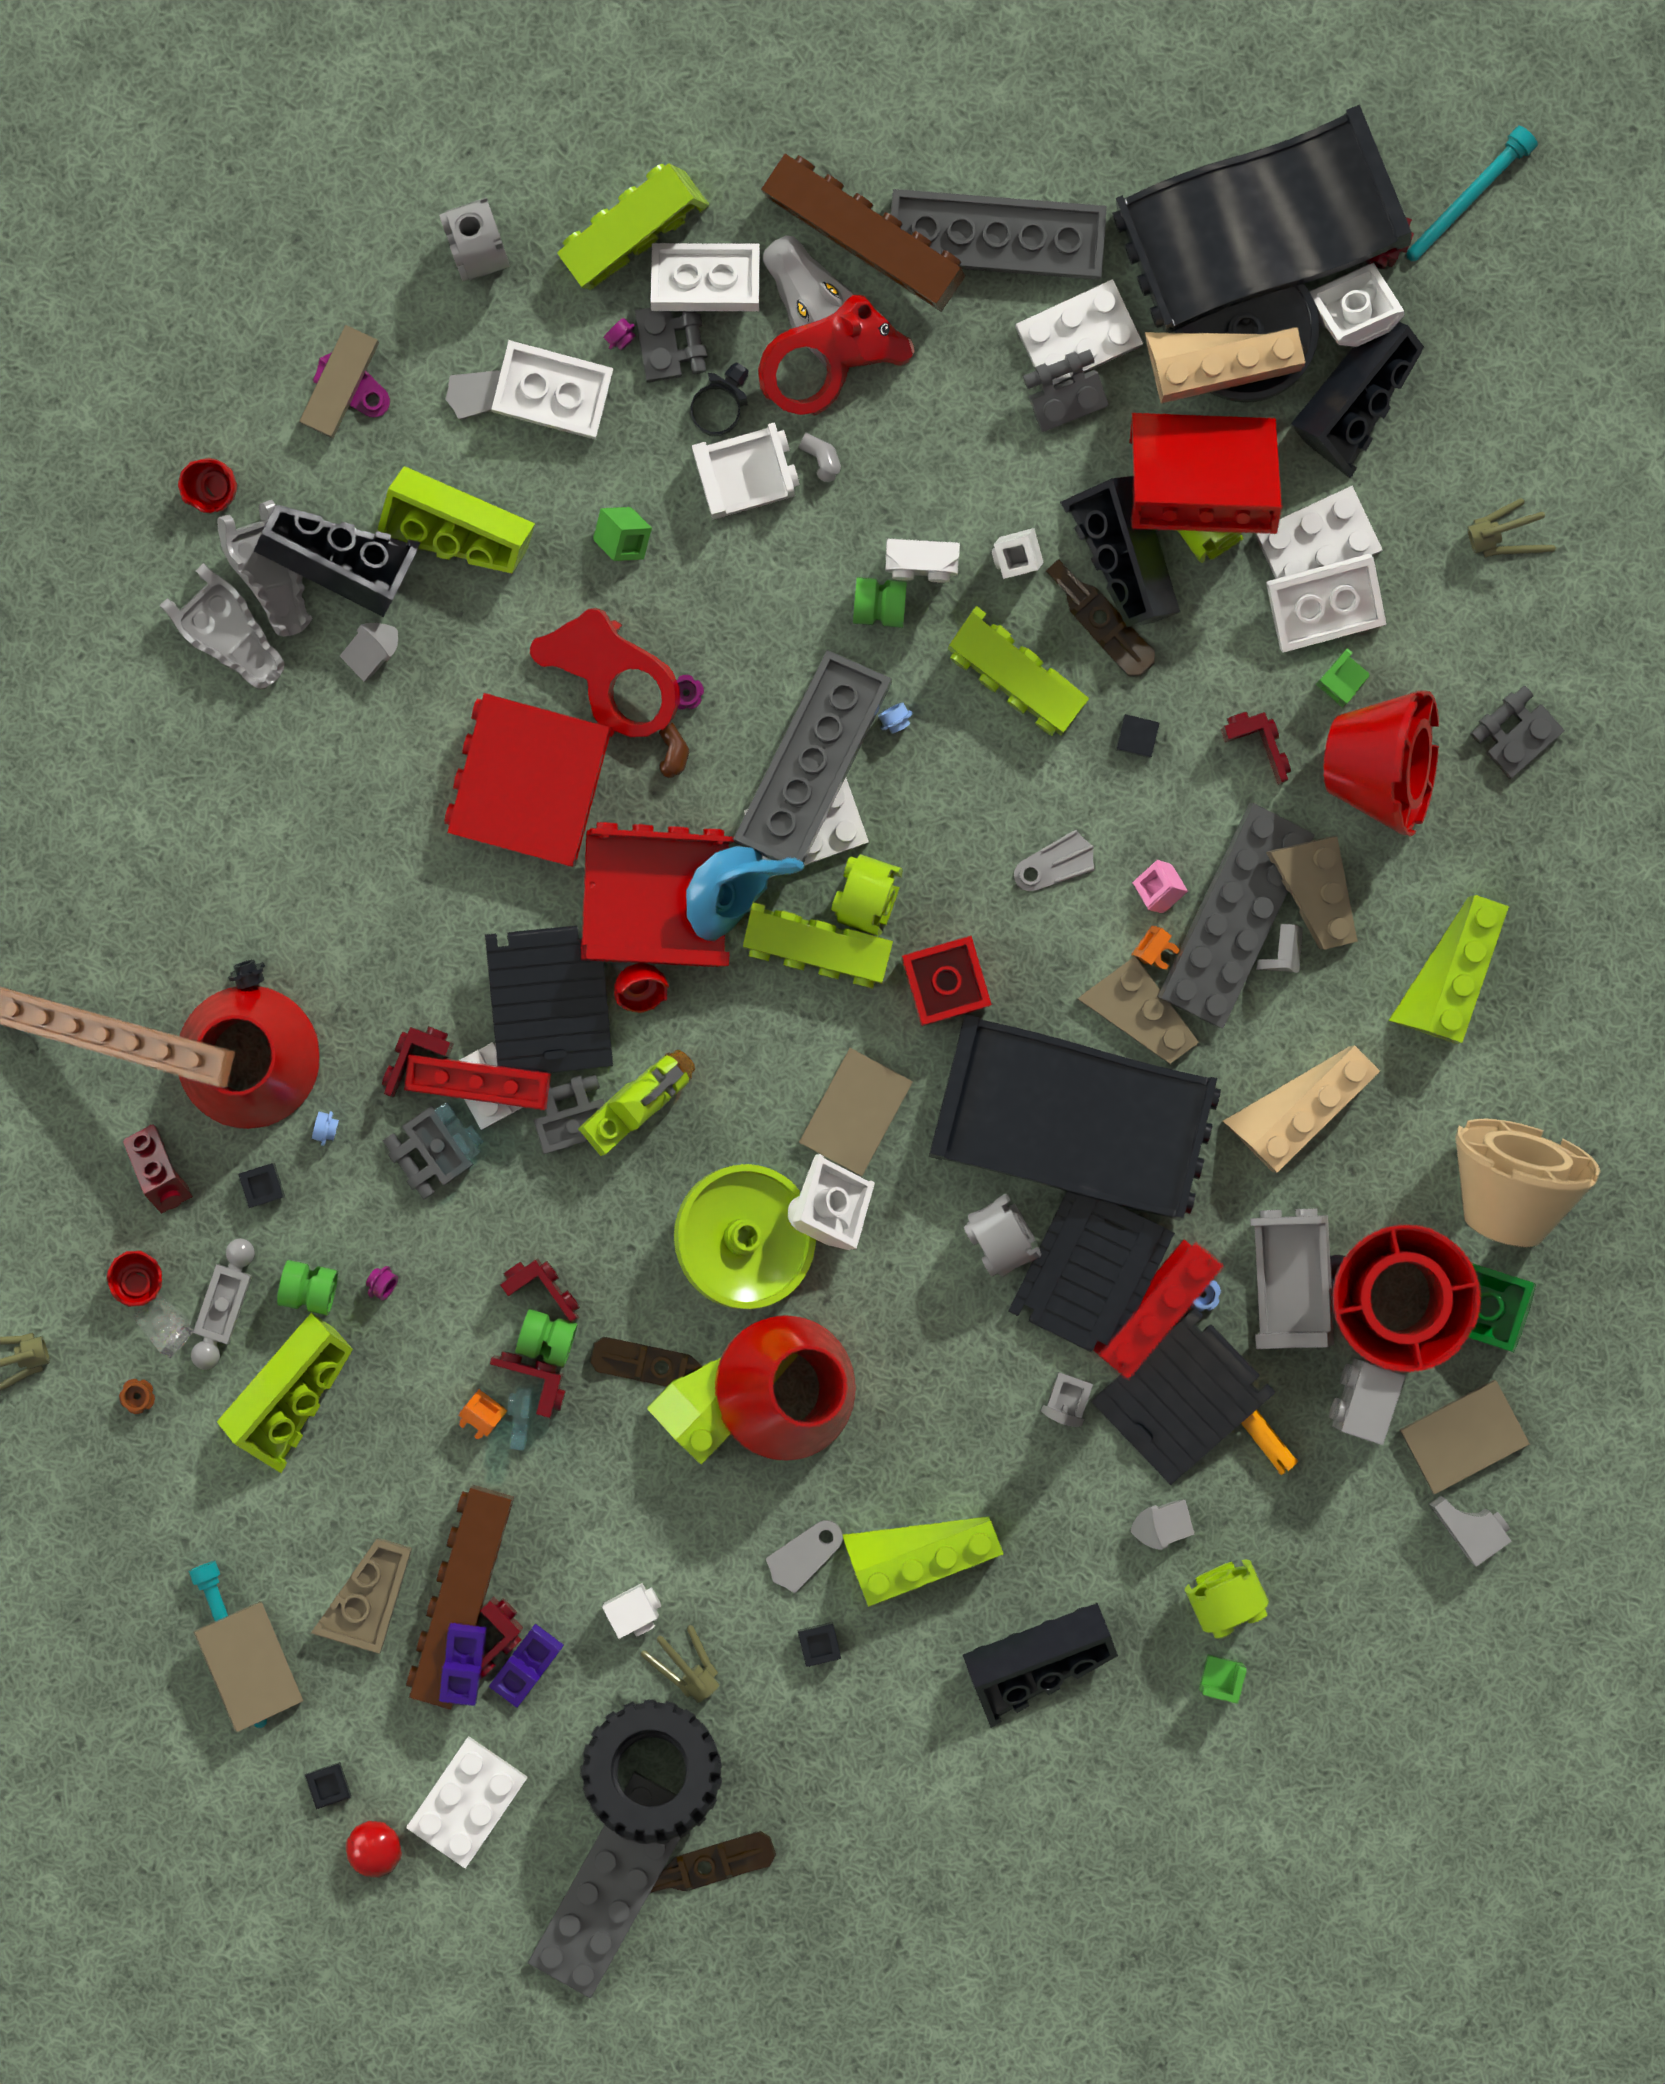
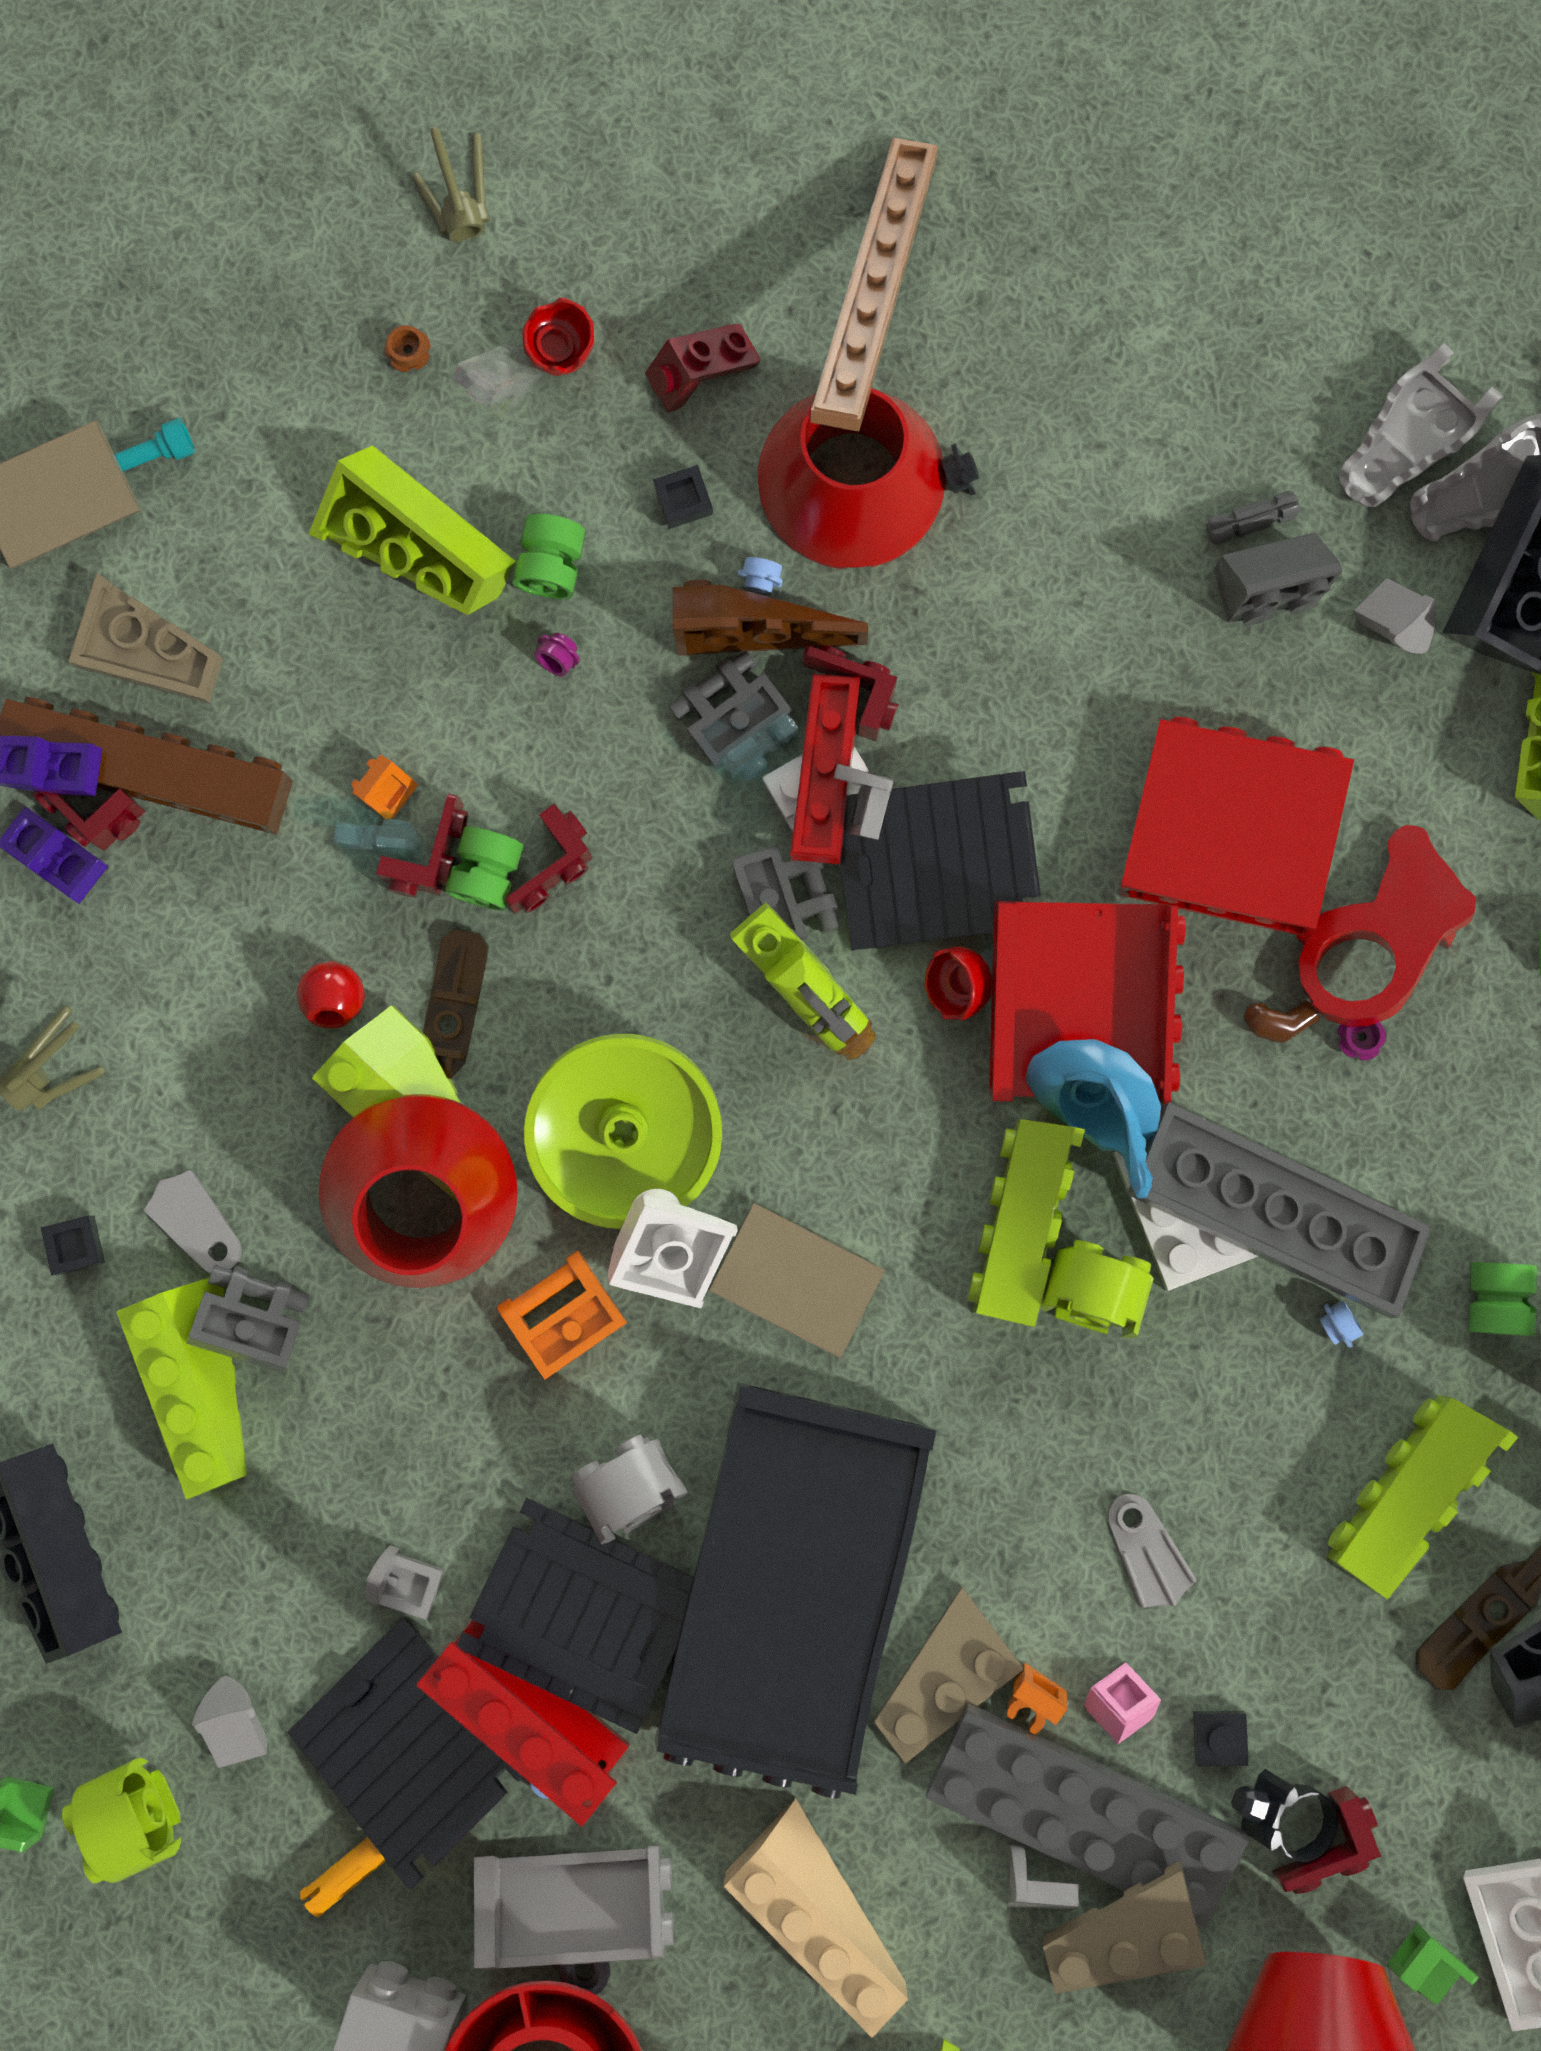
camera: 95 degrees right, 5 degrees down
light grey plate [191,1238,255,1370] -> none
white brick [602,1583,661,1639] -> none
red brick [901,936,992,1027] -> none
black tile [1116,714,1160,758] -> none
none -> dark grey plate [186,1264,310,1373]
none -> red piece [296,961,366,1029]
none -> orange plate [497,1250,628,1380]
none -> reddish brown wedge [673,579,868,656]
none -> light grey tile [834,764,894,840]
none -> black plate [1193,1711,1249,1767]
none -> dark grey axle [1206,491,1300,545]
none -> dark grey slope [1214,532,1343,626]
none -> black piece [1231,1769,1338,1863]

